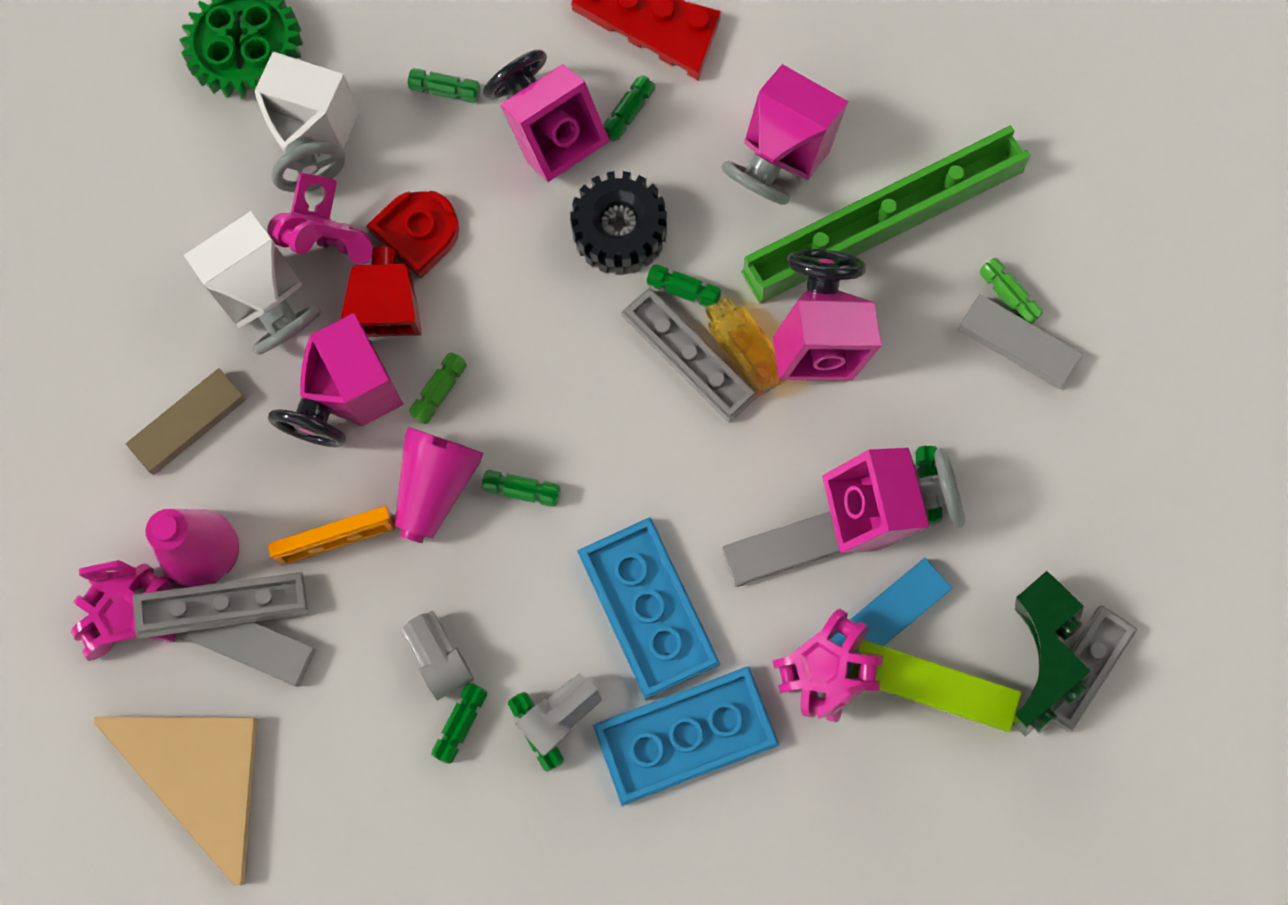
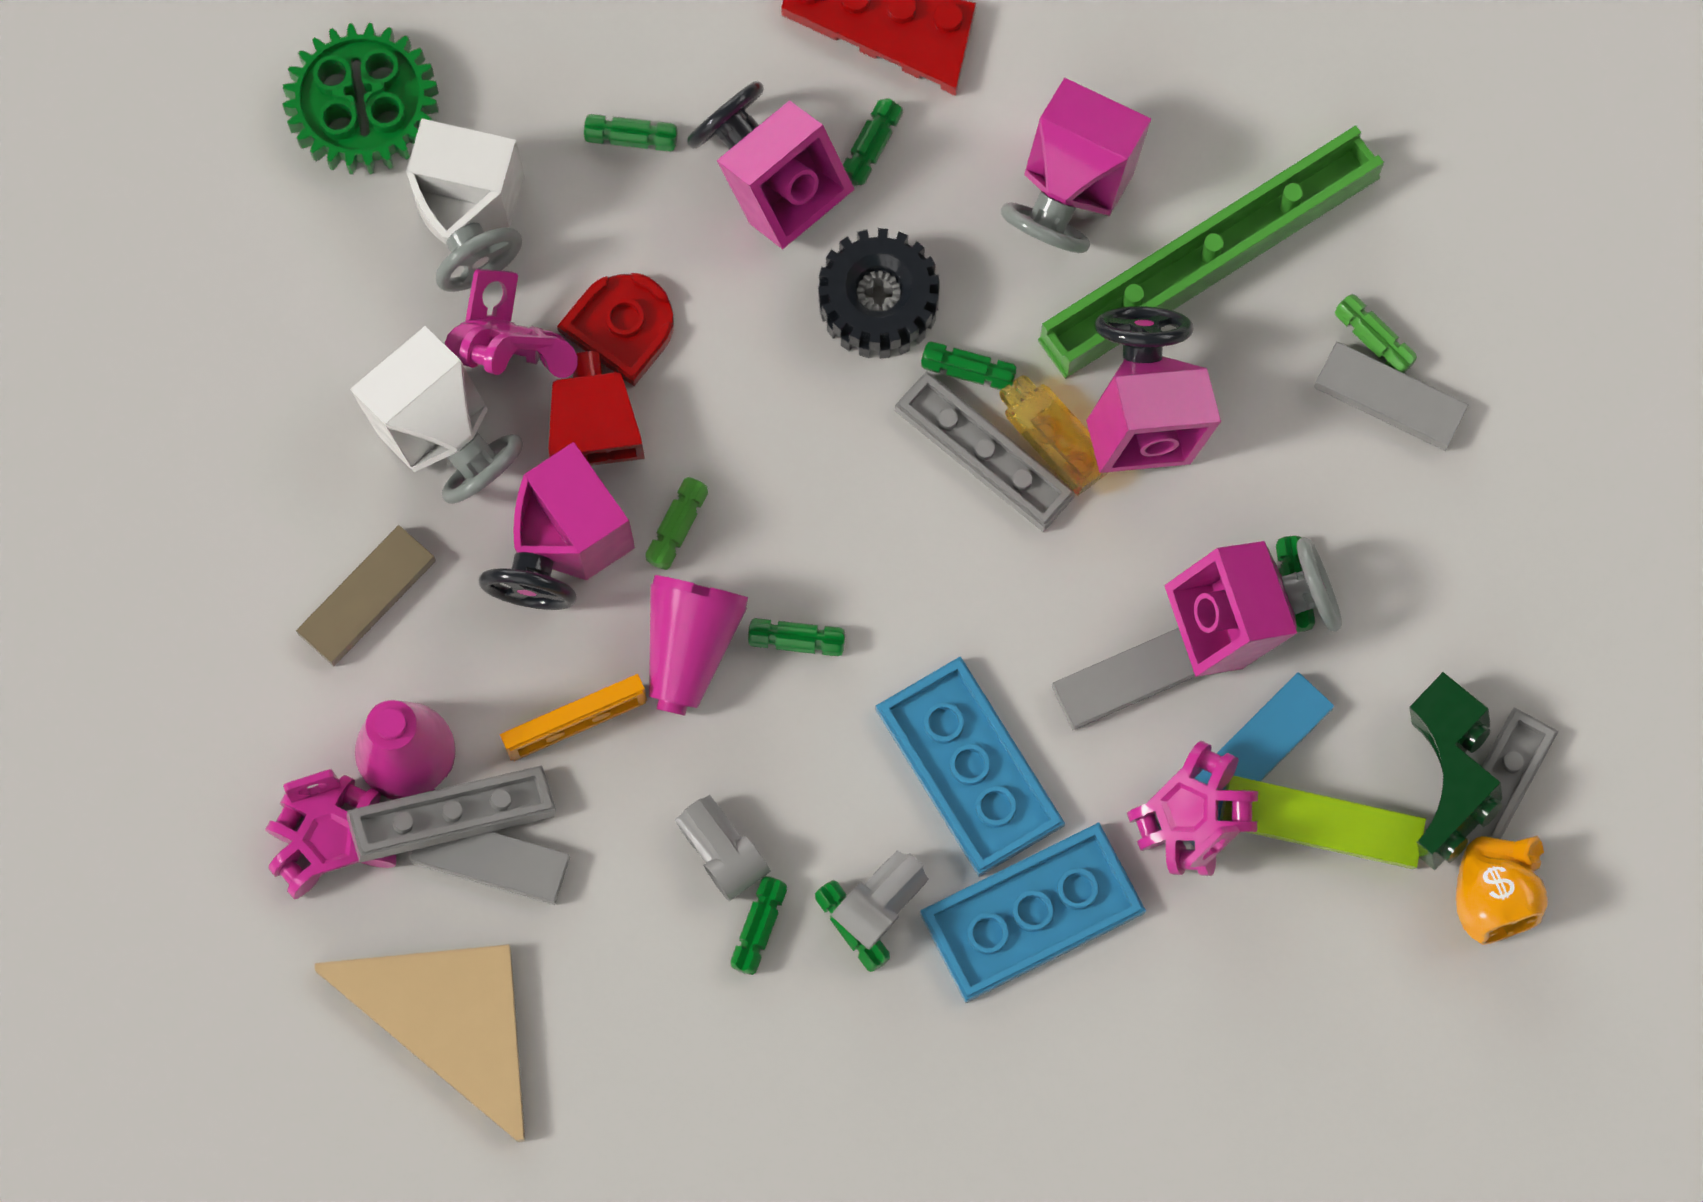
camera: 10 degrees left, 0 degrees up
none -> light orange piece [1456,835,1548,945]

